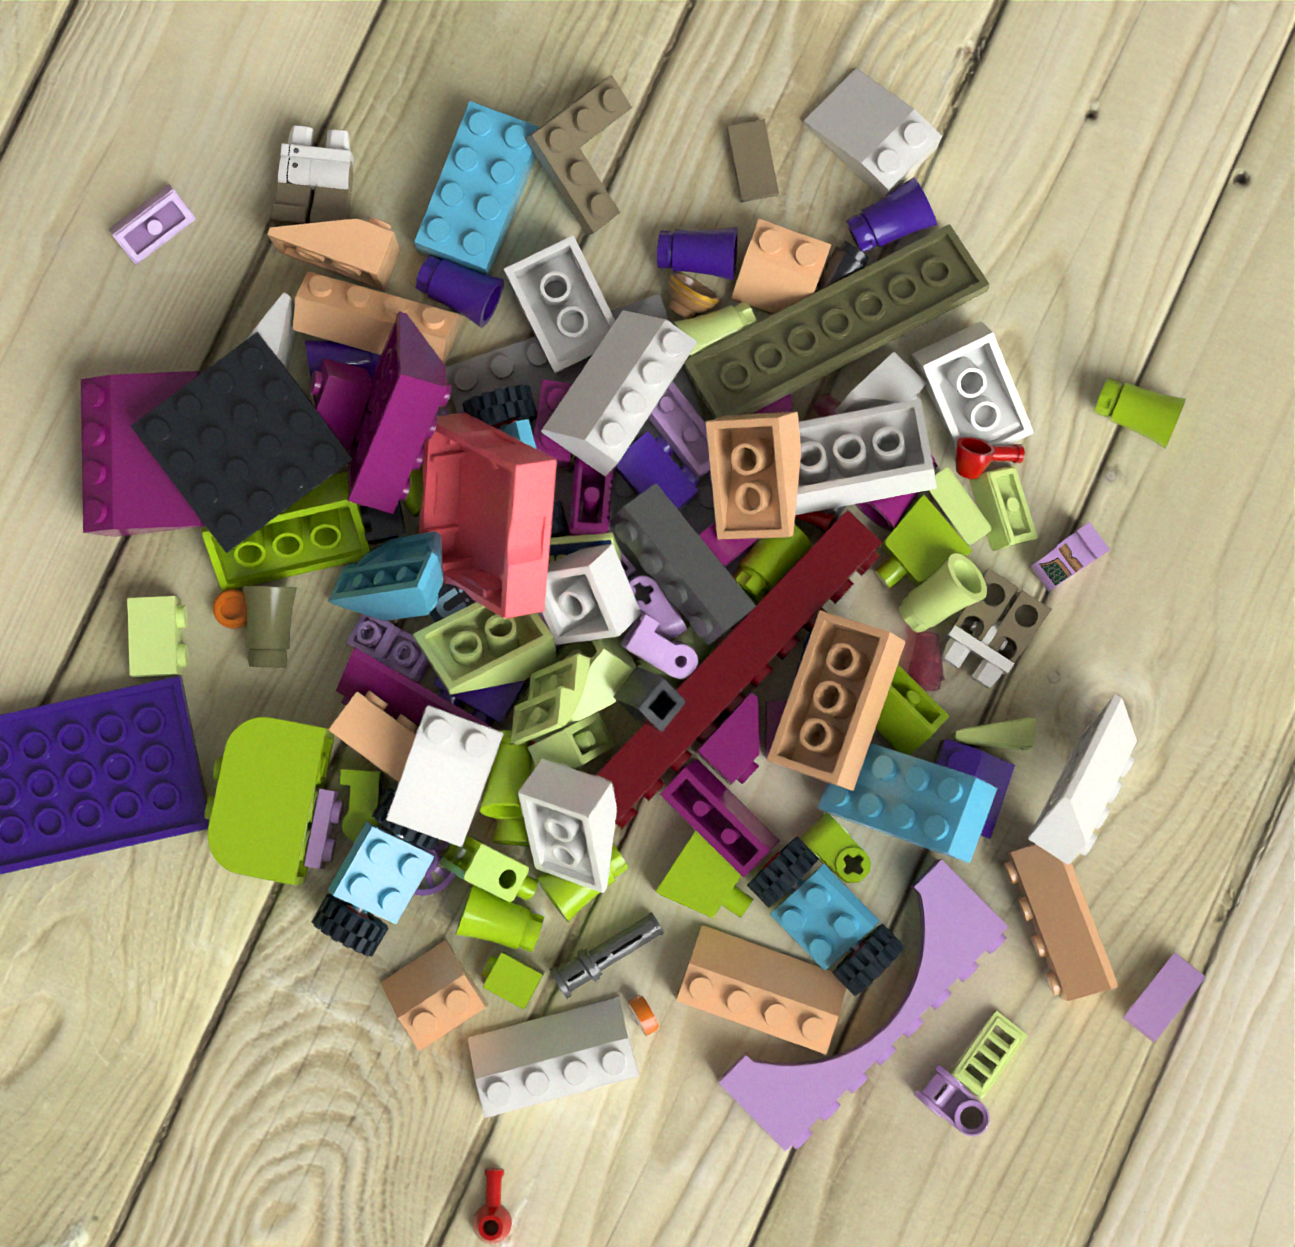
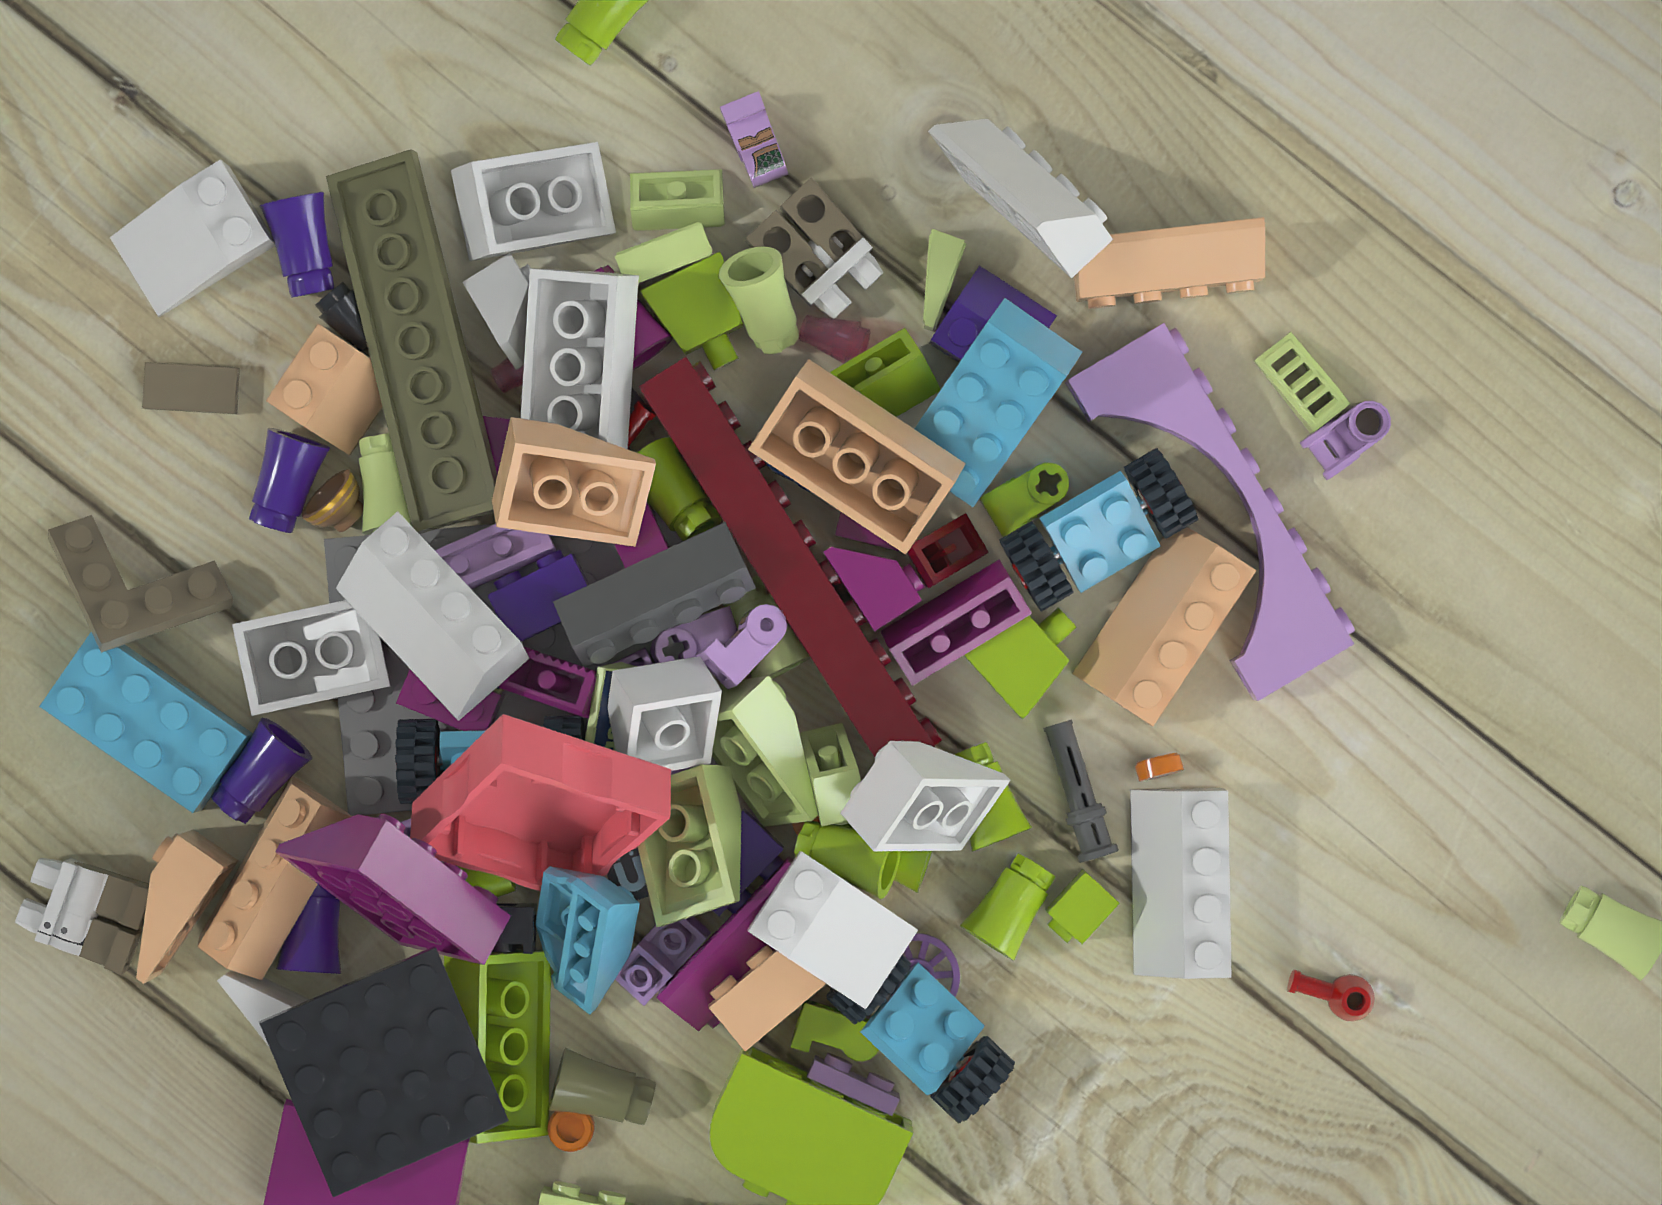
camera: 75 degrees left, 5 degrees up
lavender slope [109,185,196,265] -> none
magenta slope [309,358,373,452] -> none
light nougat slope [381,940,488,1051] -> none
torso [439,834,538,903] -> none
yellowish green slope [511,654,590,745] -> none
black brick [613,666,686,732] -> none
red bar [955,437,1025,479] -> none
lavender slope [1123,952,1206,1043] -> none
none -> dark red slope [906,513,989,589]

